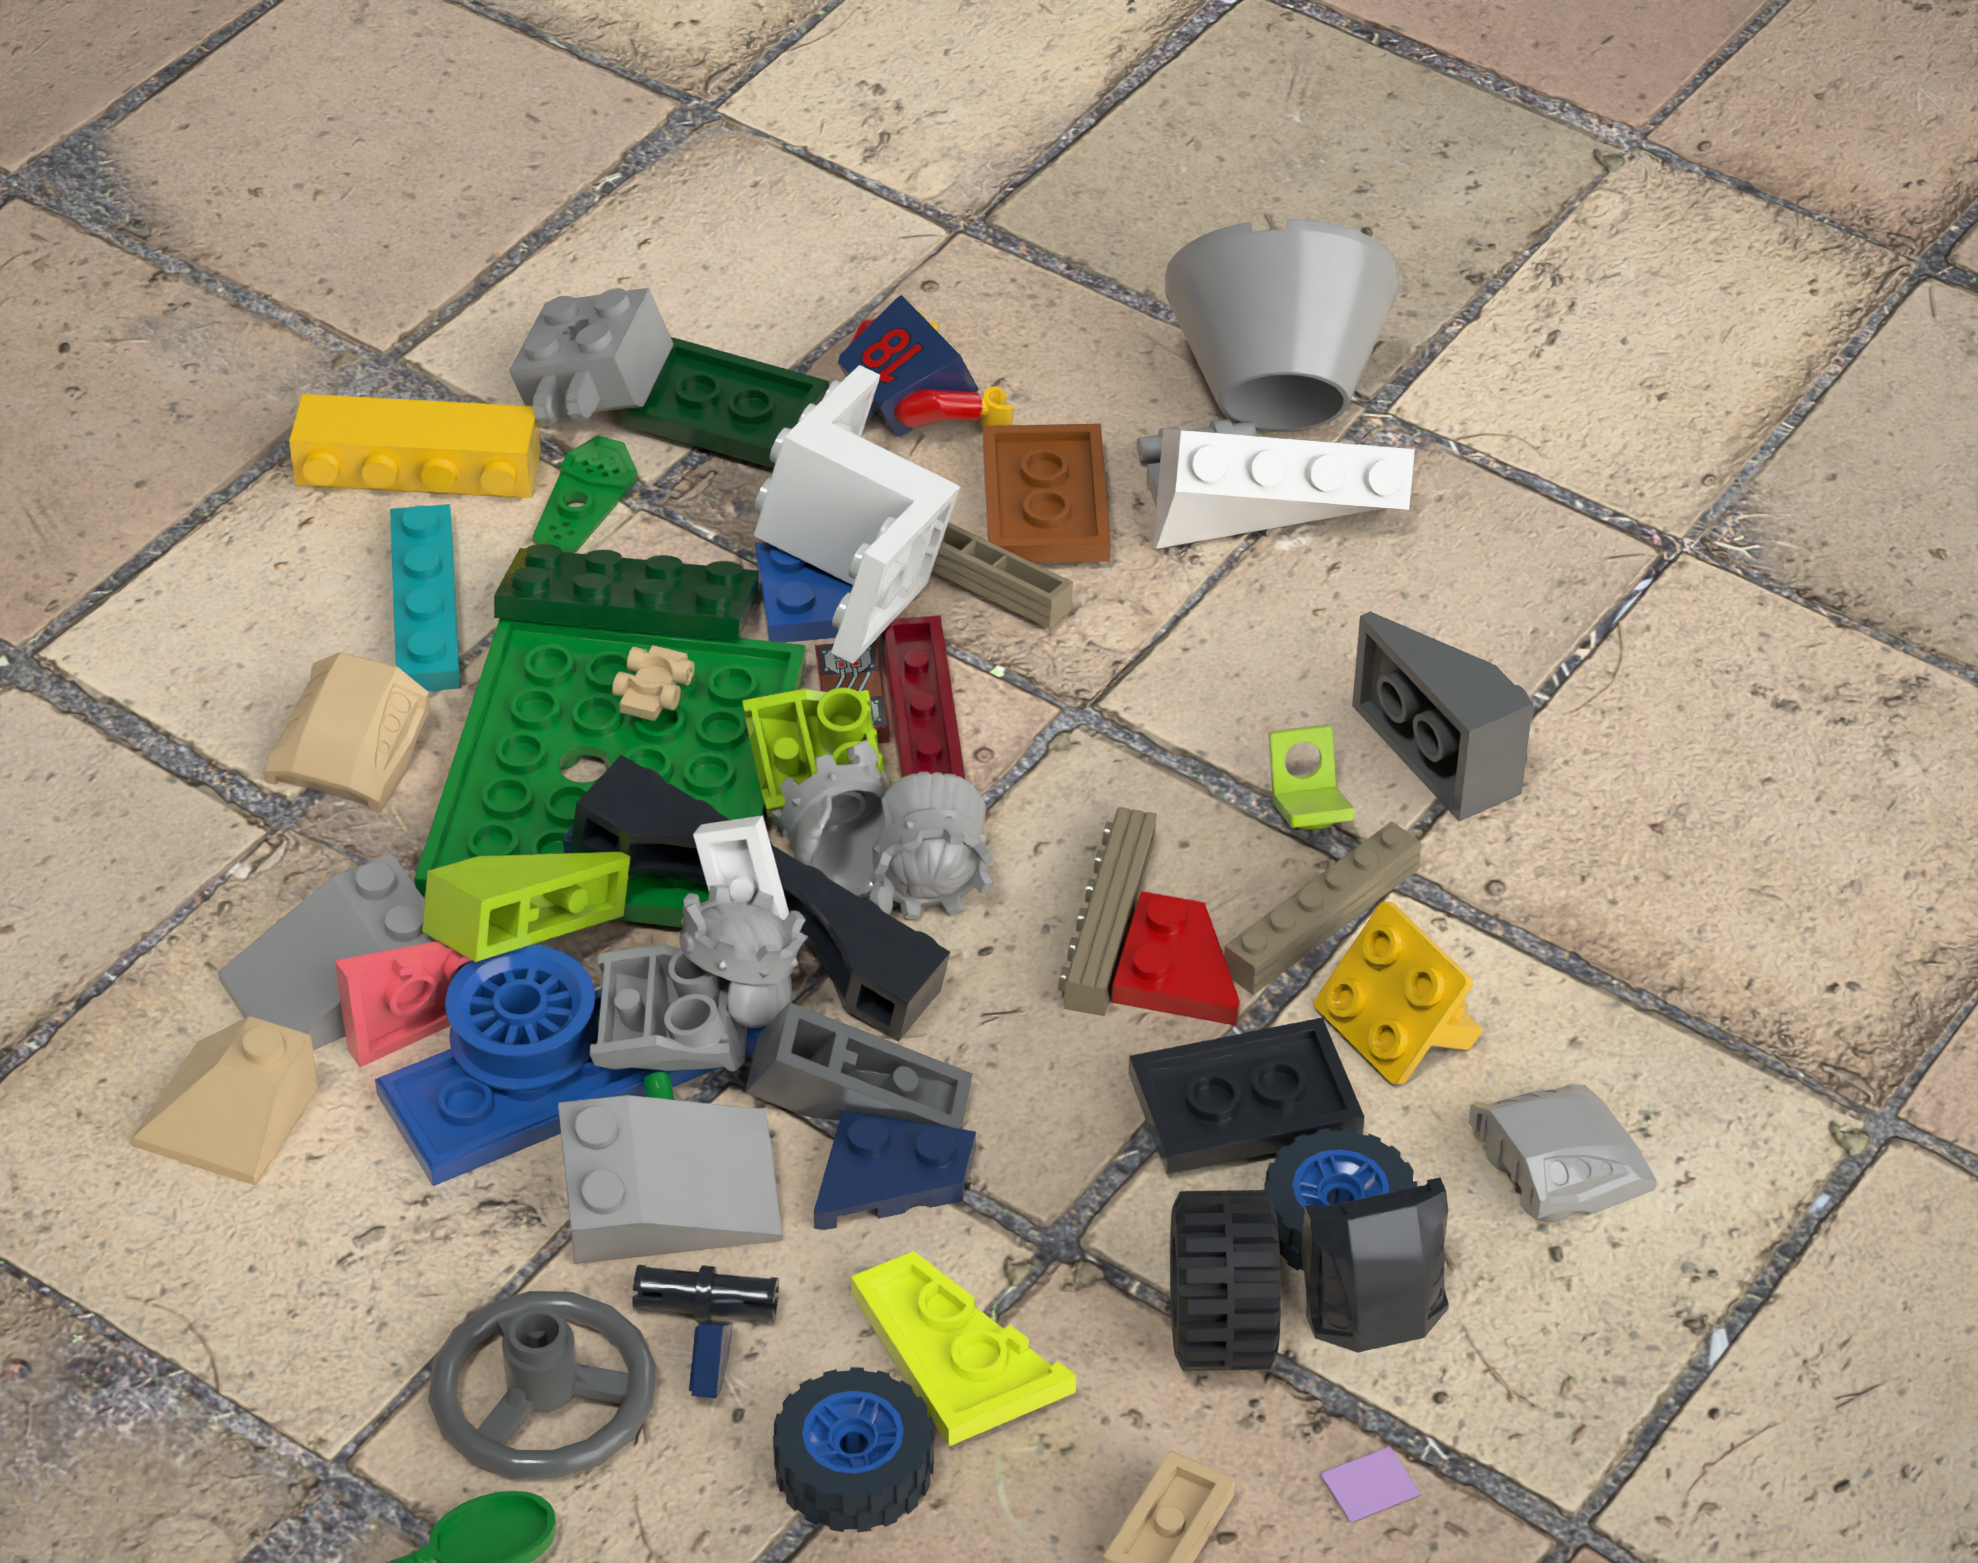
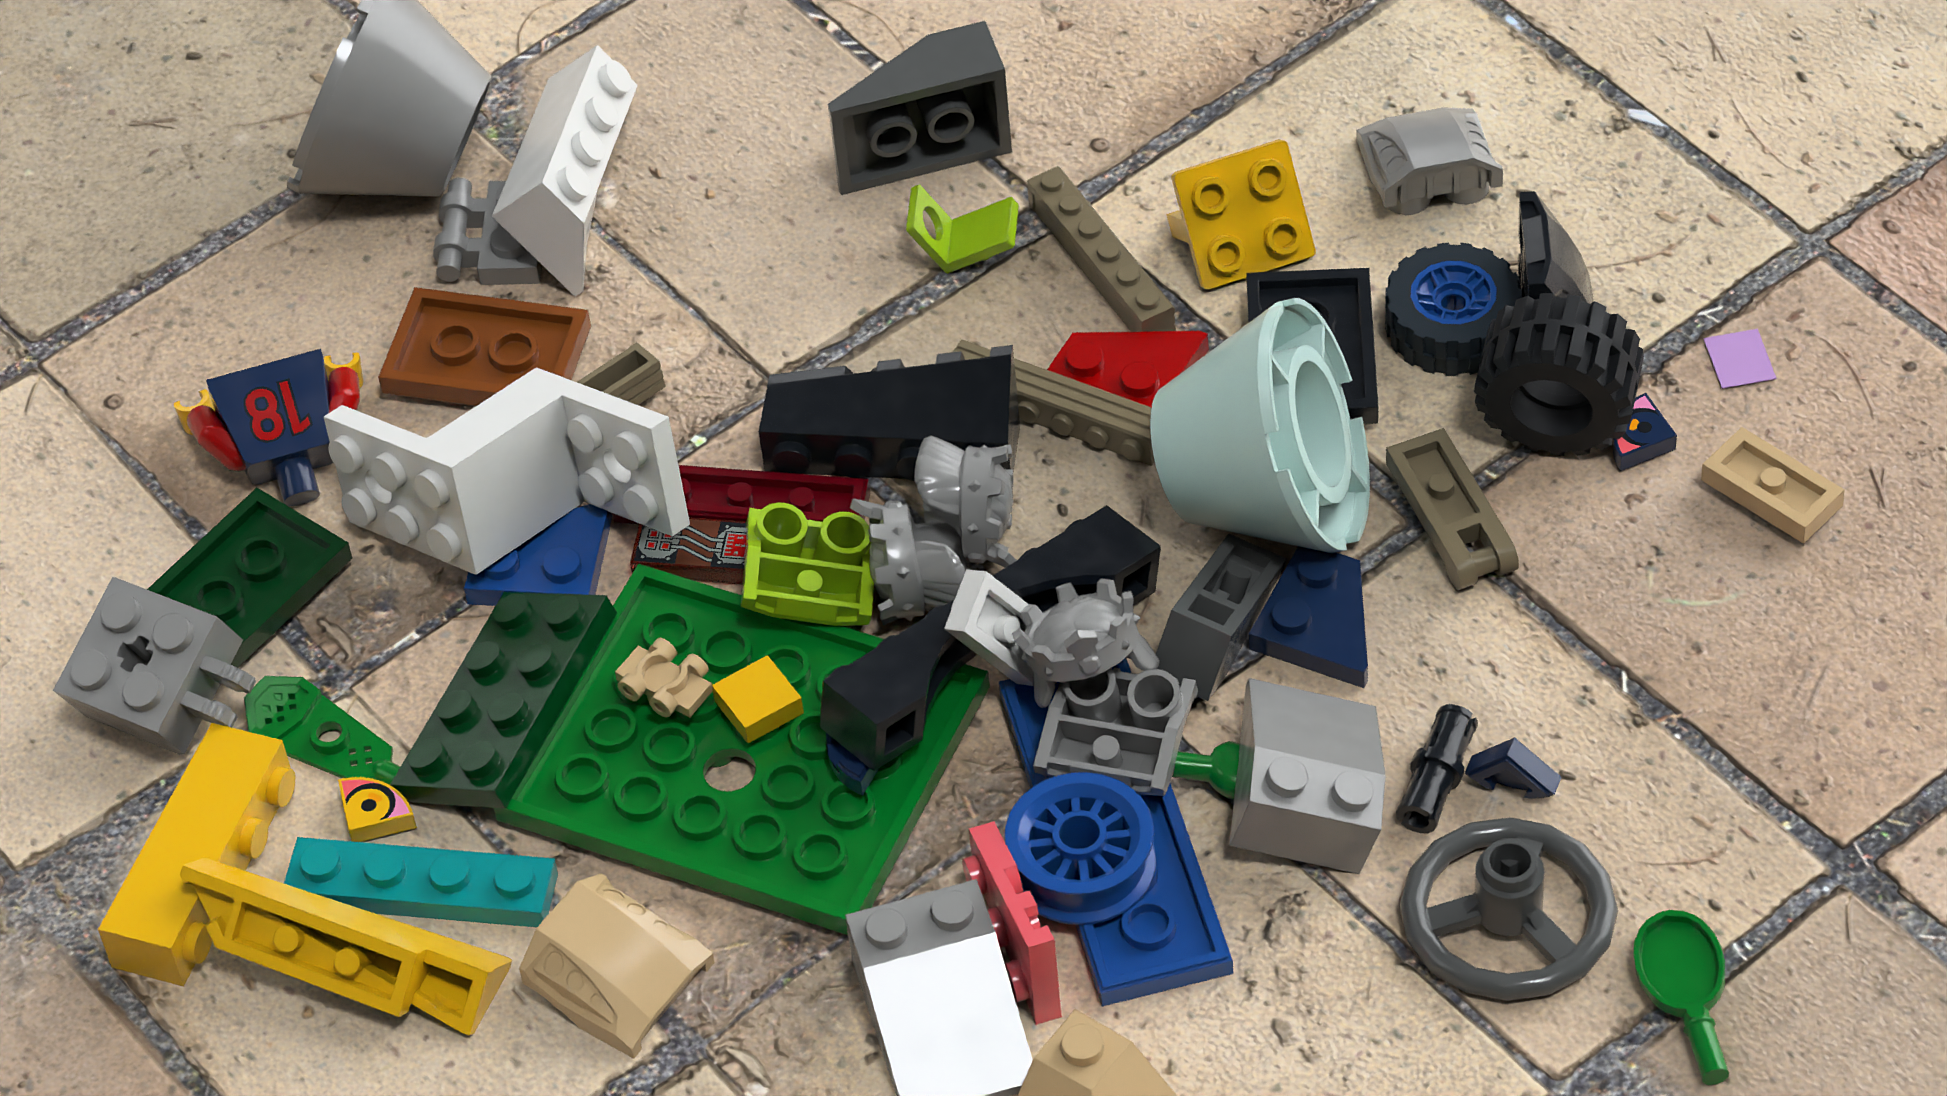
camera: 70 degrees left, 5 degrees up
lime slope [422,852,630,962] -> none
black wheel [773,1367,934,1533] -> none
neon yellow wing [851,1251,1076,1447] -> none
none -> yellow wedge [180,858,512,1036]
none -> yellow tile [338,777,417,842]
none -> yellow tile [712,655,804,743]
none -> black wedge [758,345,1020,481]
none -> light aqua cone [1150,298,1370,553]
none -> dark tan plate [1386,428,1519,590]
none -> dark blue tile [1613,393,1677,471]

